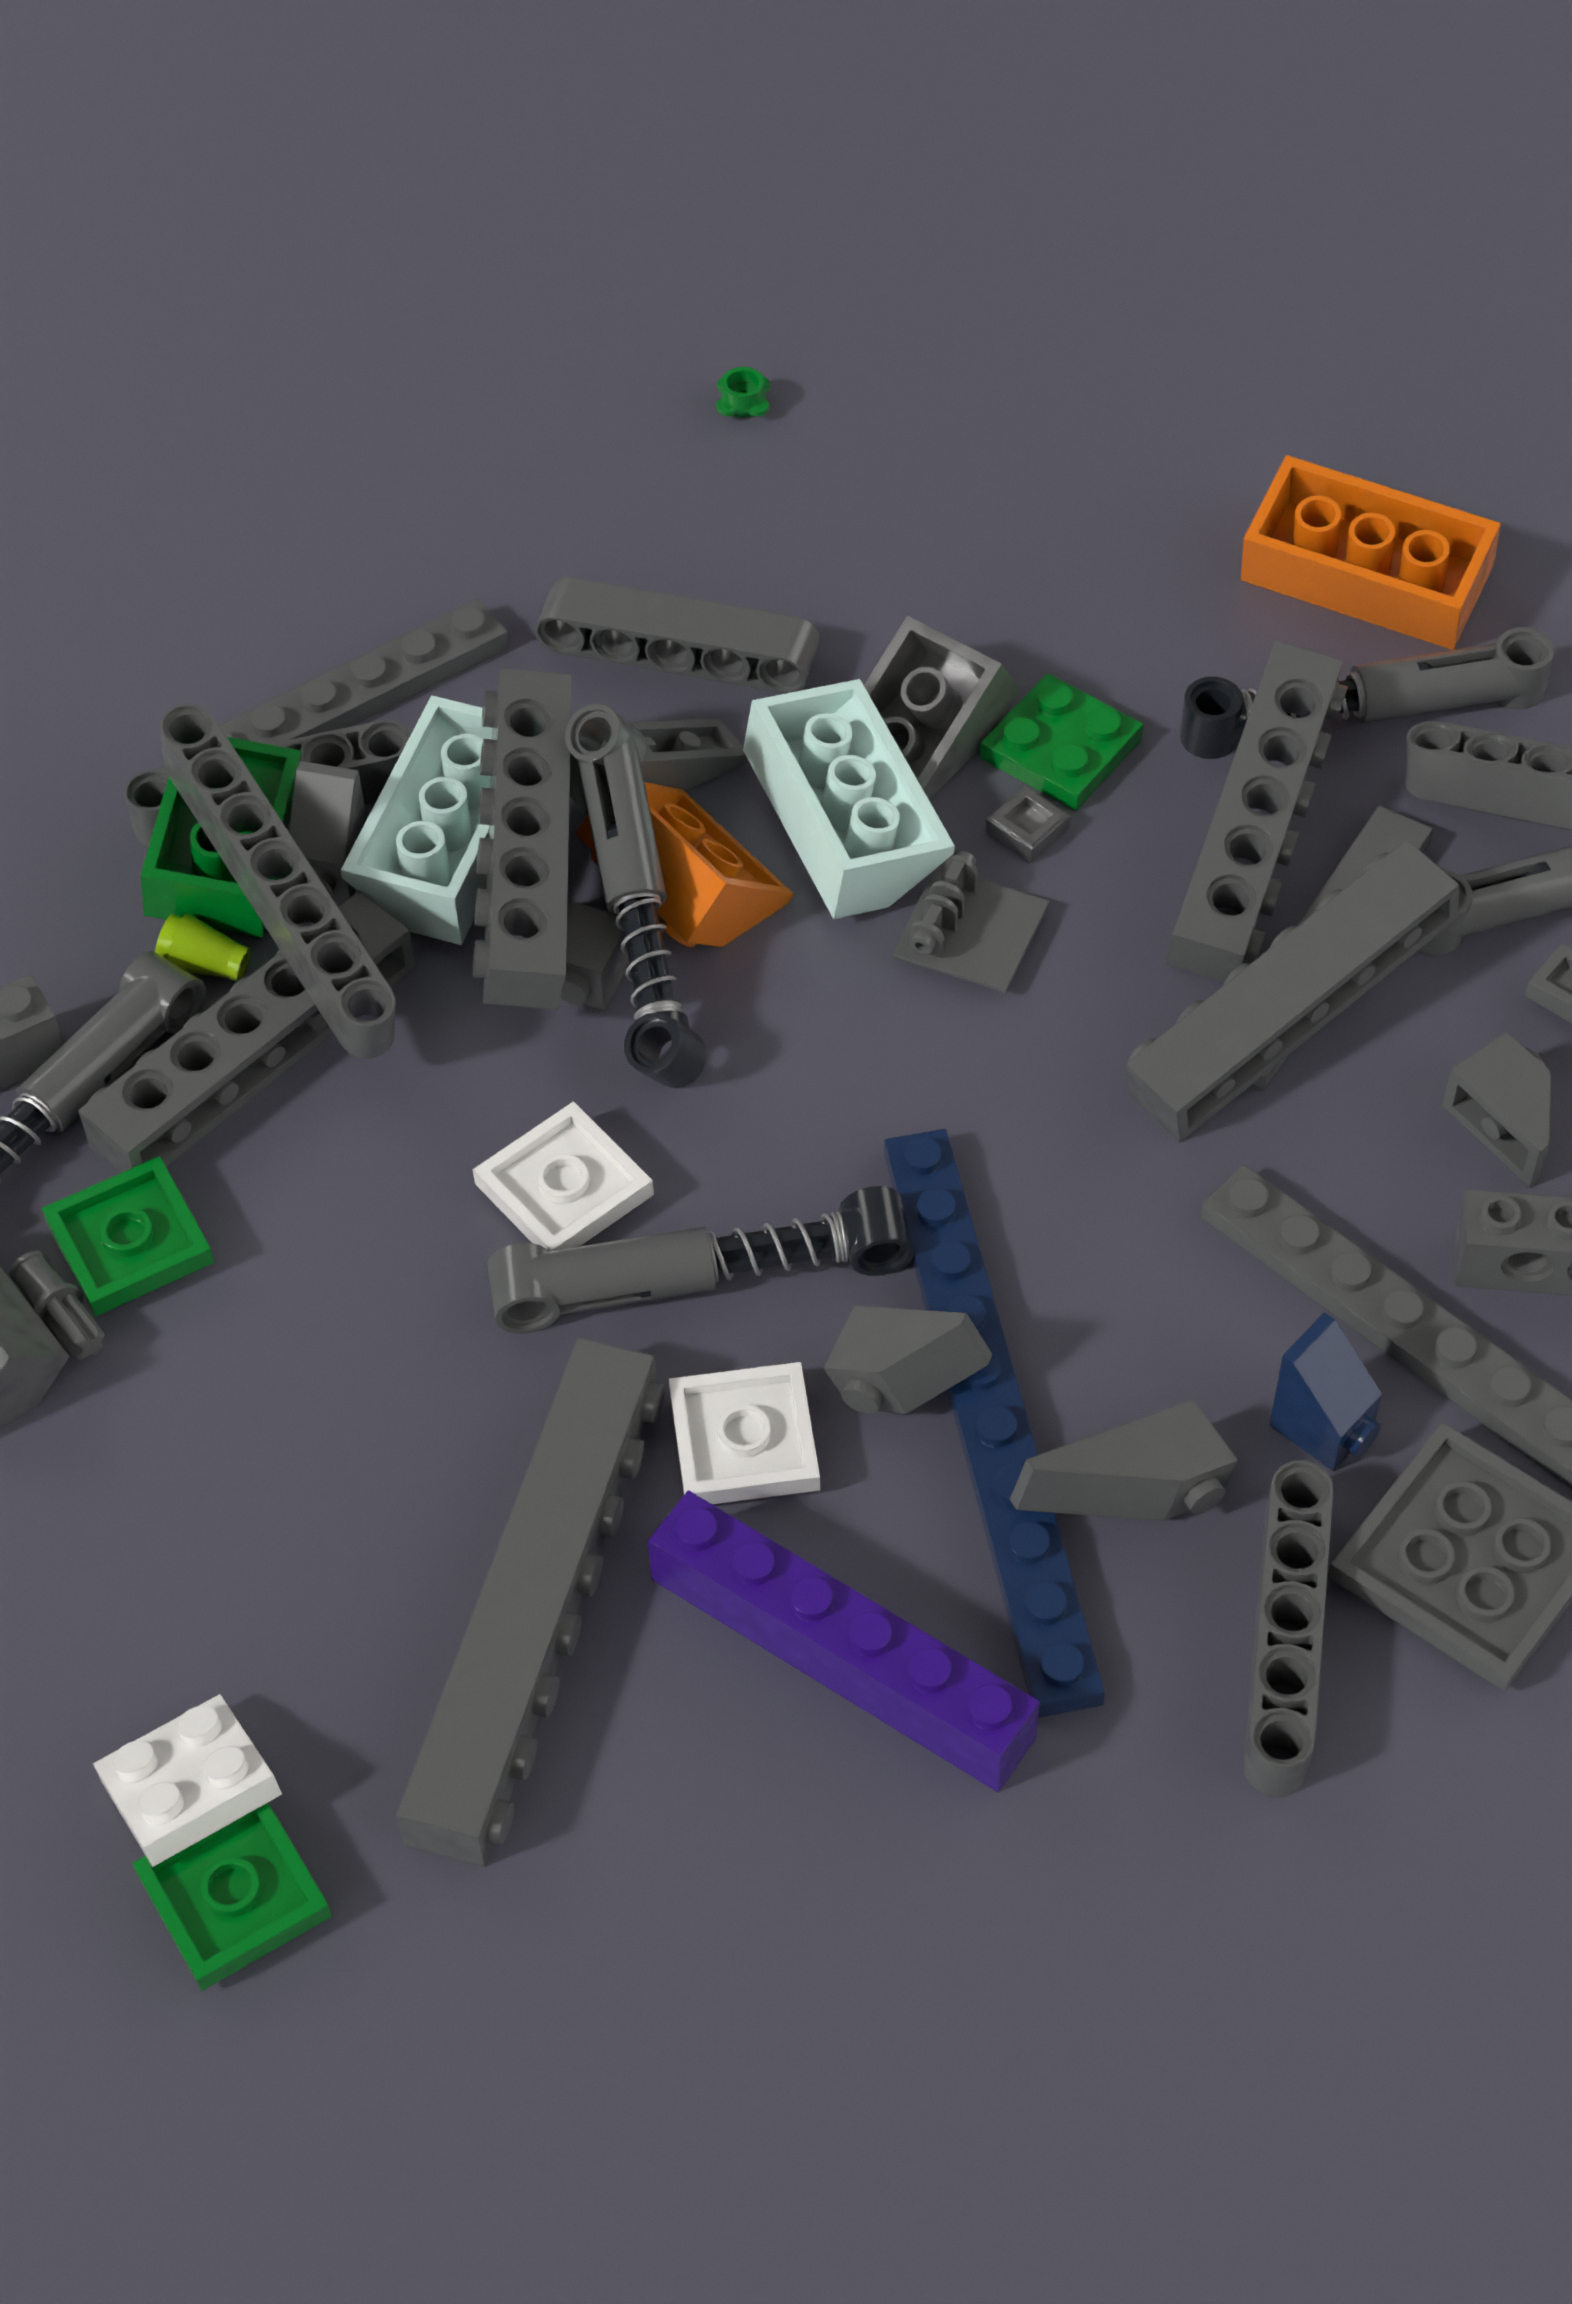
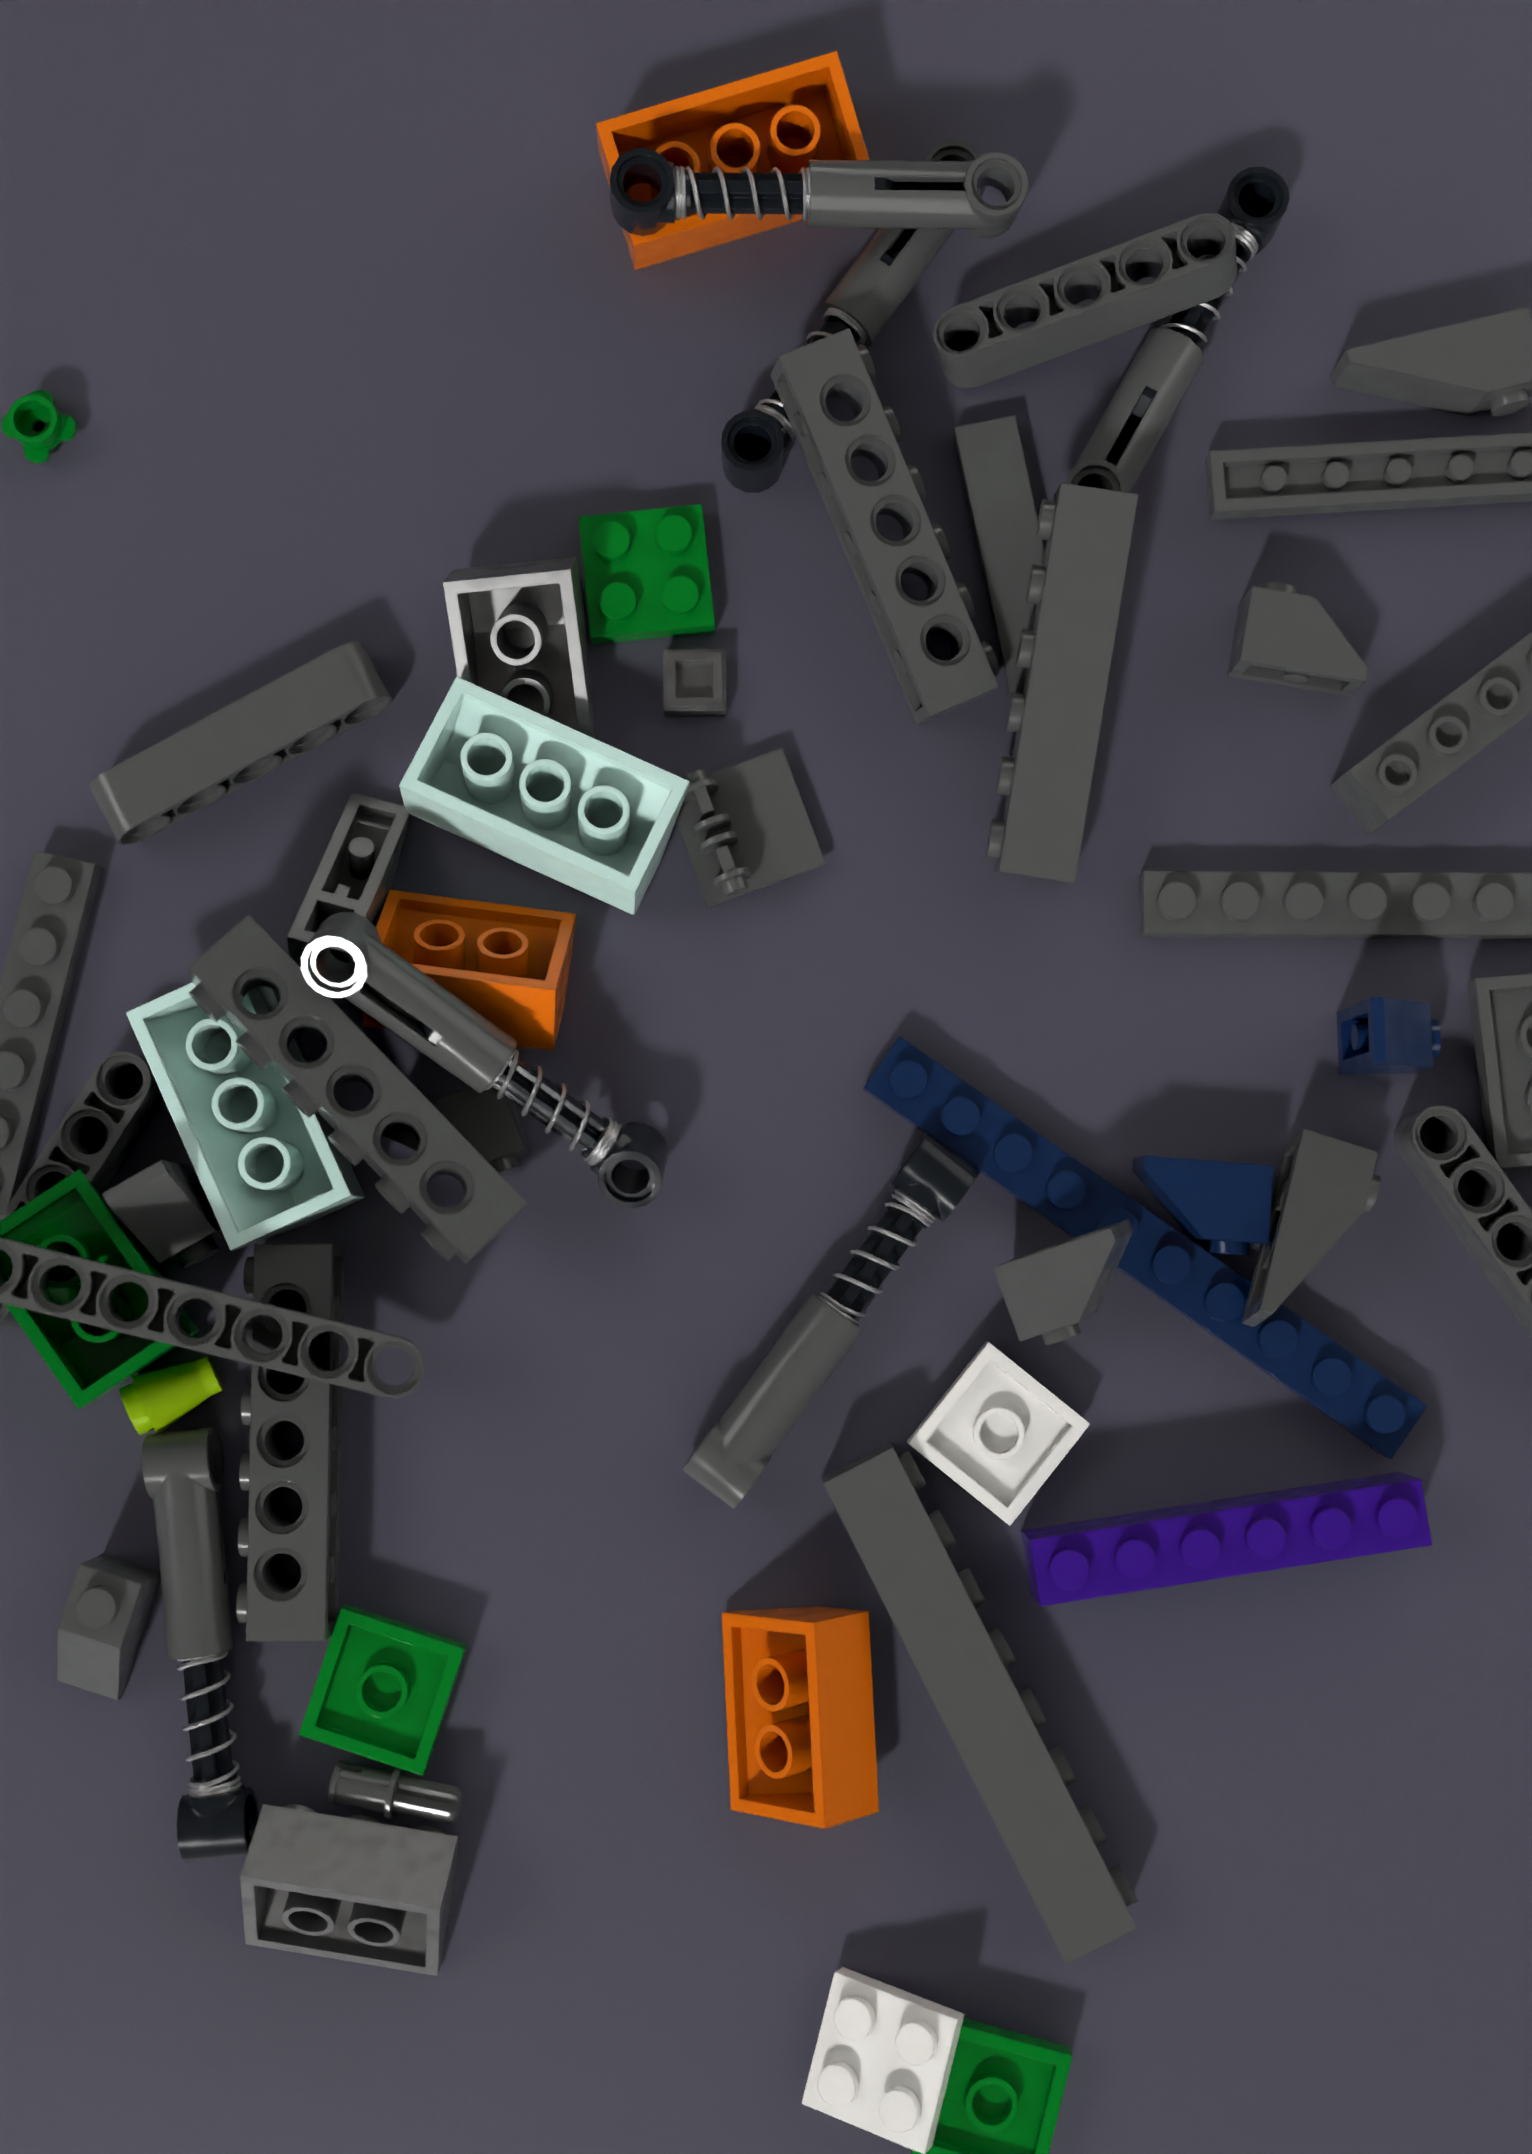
camera: 45 degrees left, 30 degrees up
white plate [473,1101,654,1251] -> none
none -> piece [610,148,1029,239]
none -> orange slope [722,1606,879,1829]
none -> dark blue slope [1132,1155,1274,1256]

